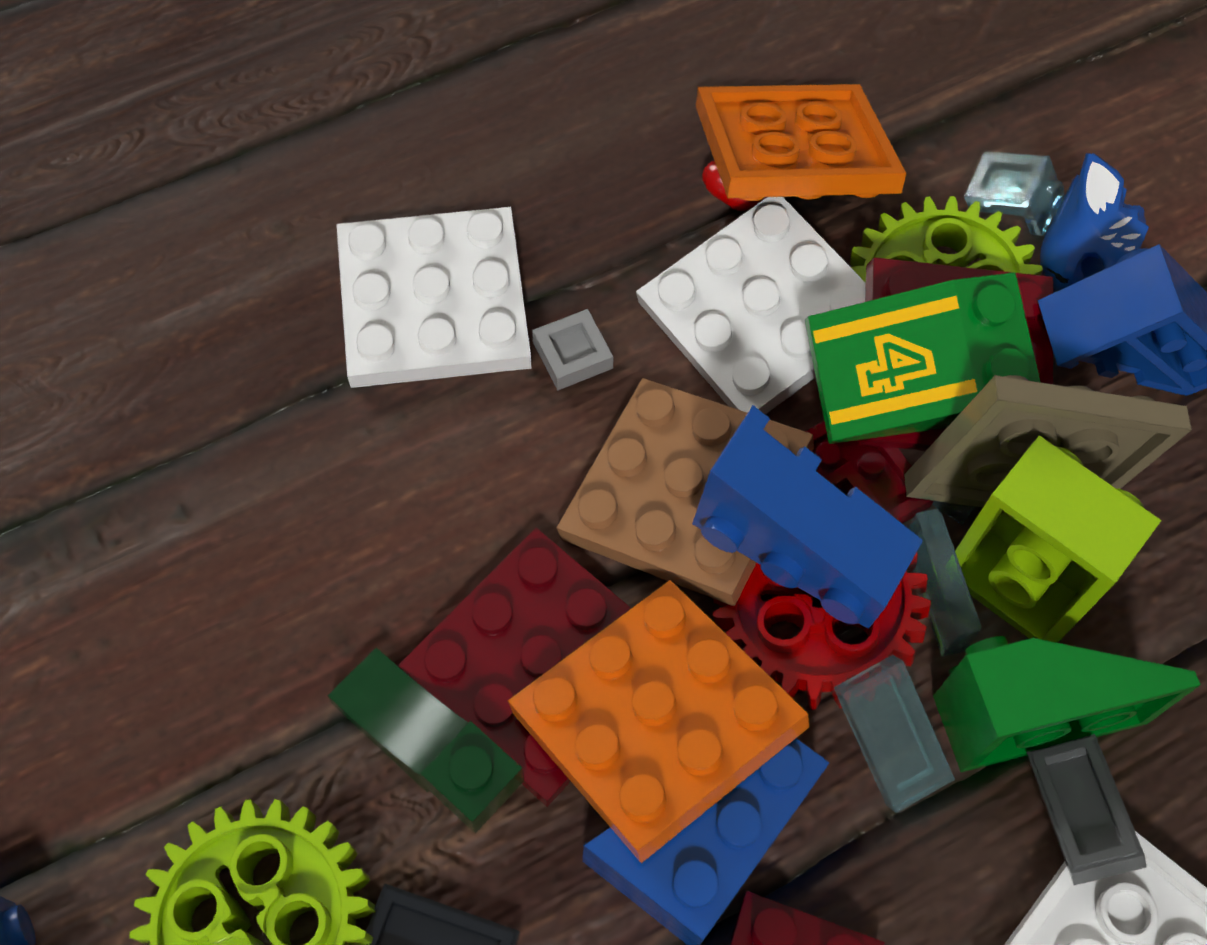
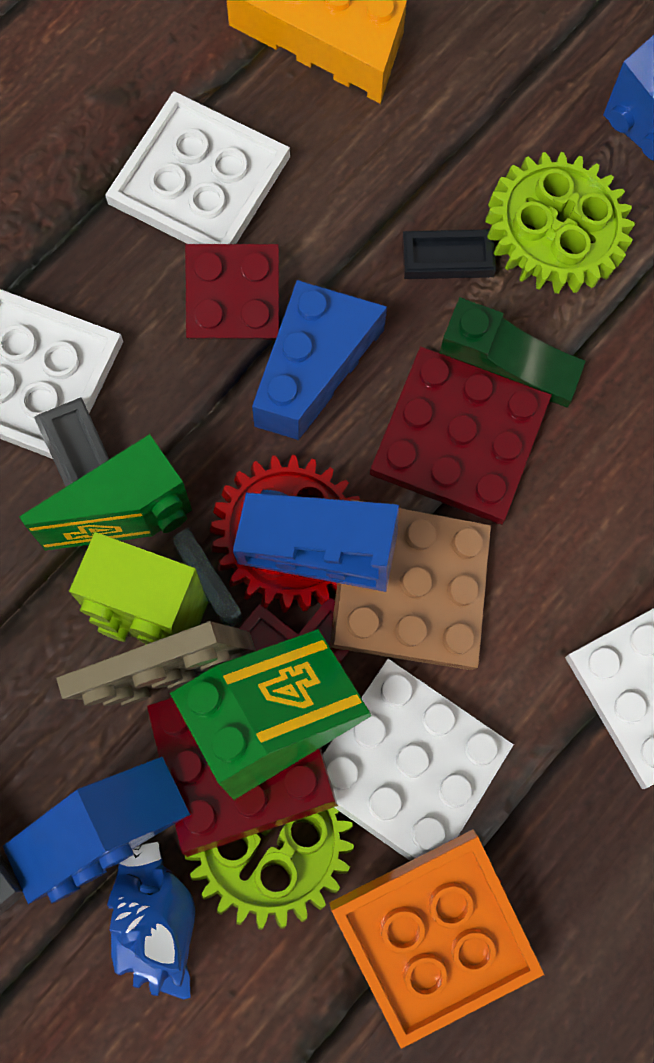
camera: 160 degrees right, 10 degrees up
orange plate [508,580,809,863] -> none
light grey plate [532,309,614,390] -> none
clear light blue tile [833,655,955,813] -> none
clear light blue bracket [964,152,1064,236] -> none

